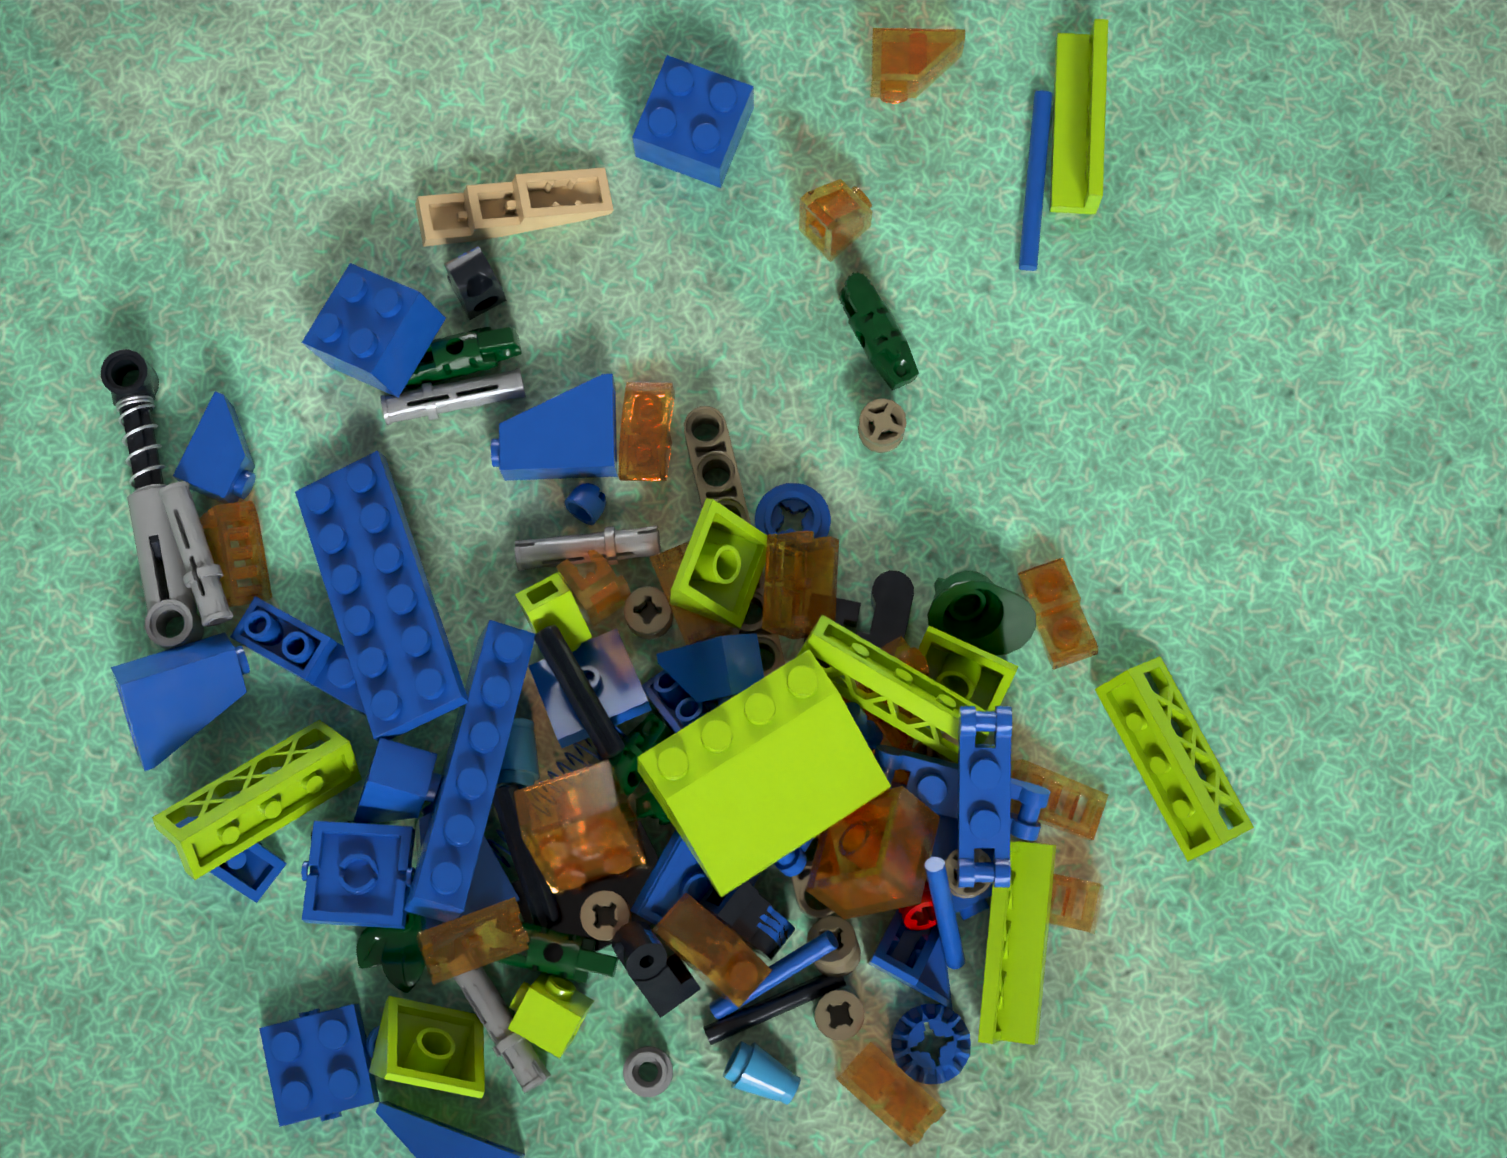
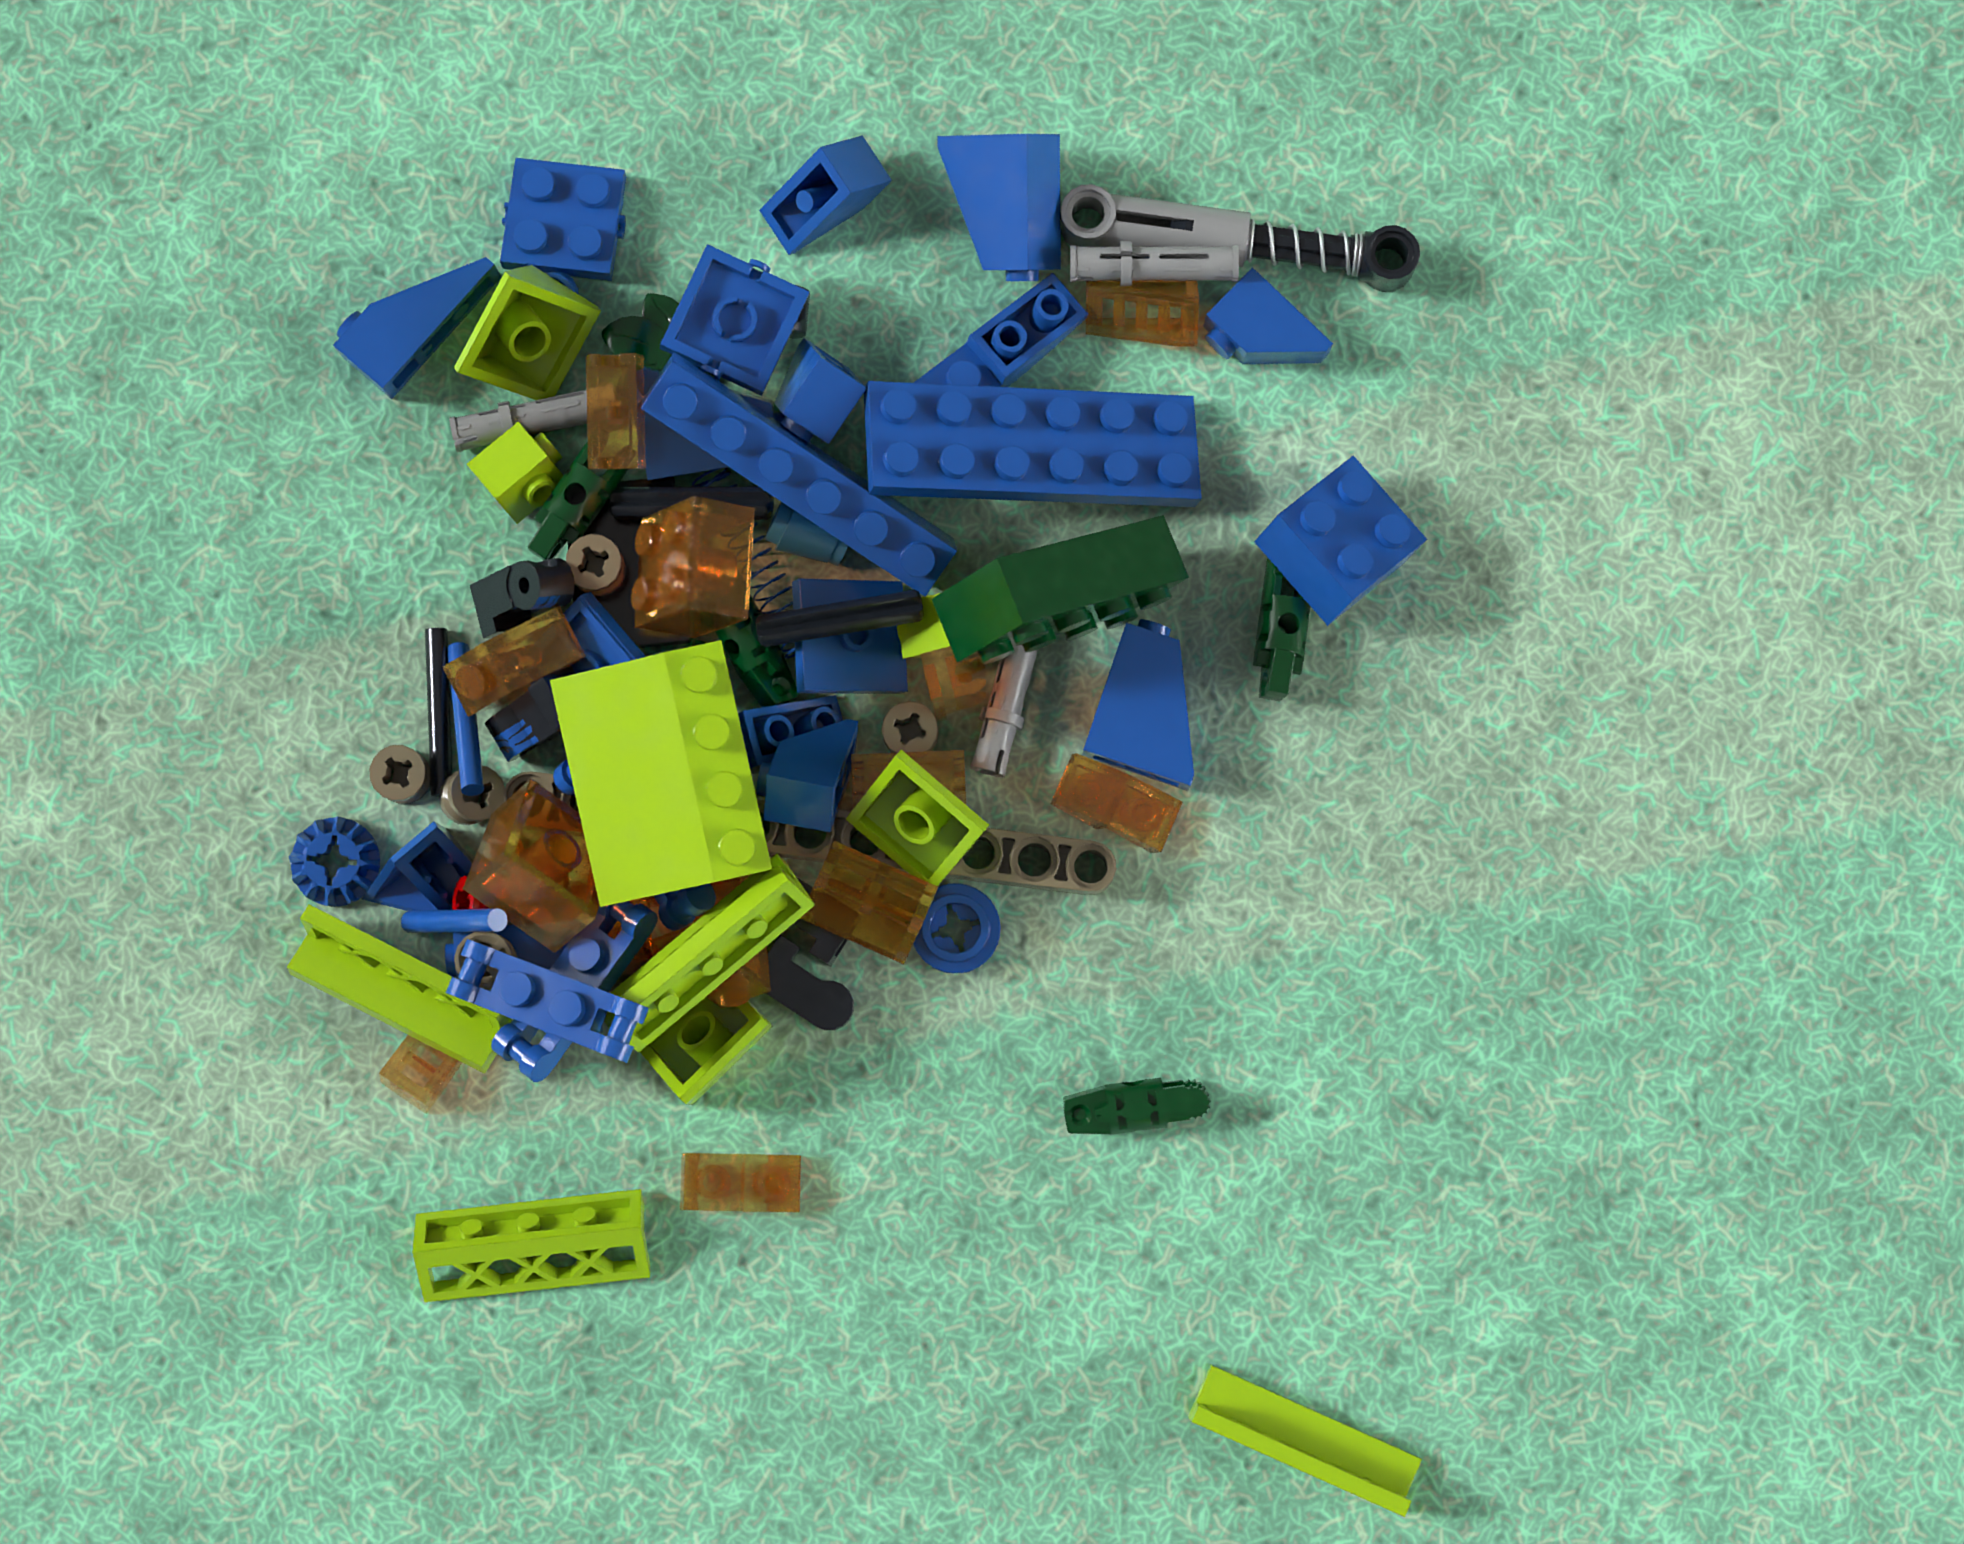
camera: 110 degrees right, 5 degrees up
lime fence [152,719,362,880] -> none
light grey pin [380,368,526,425] -> none
tan slope [415,167,614,247] -> none
black leg [444,246,507,320] -> none
blue hinge [564,483,606,525] -> none
light grey plate [623,1046,673,1097] -> none
blue brick [632,55,754,188] -> none
dark azure cone [723,1041,801,1105] -> none
clear orange slope [799,179,873,262] -> none
clear orange hinge [836,1041,947,1147] -> none
dark tan wheel [858,398,907,453] -> none
clear orange slope [870,28,965,104] -> none
dark green piece [927,570,1036,656] -> none
clear orange slope [1010,759,1108,841] -> none
blue bar [1019,90,1053,271] -> none
none -> dark green brick [931,515,1189,665]

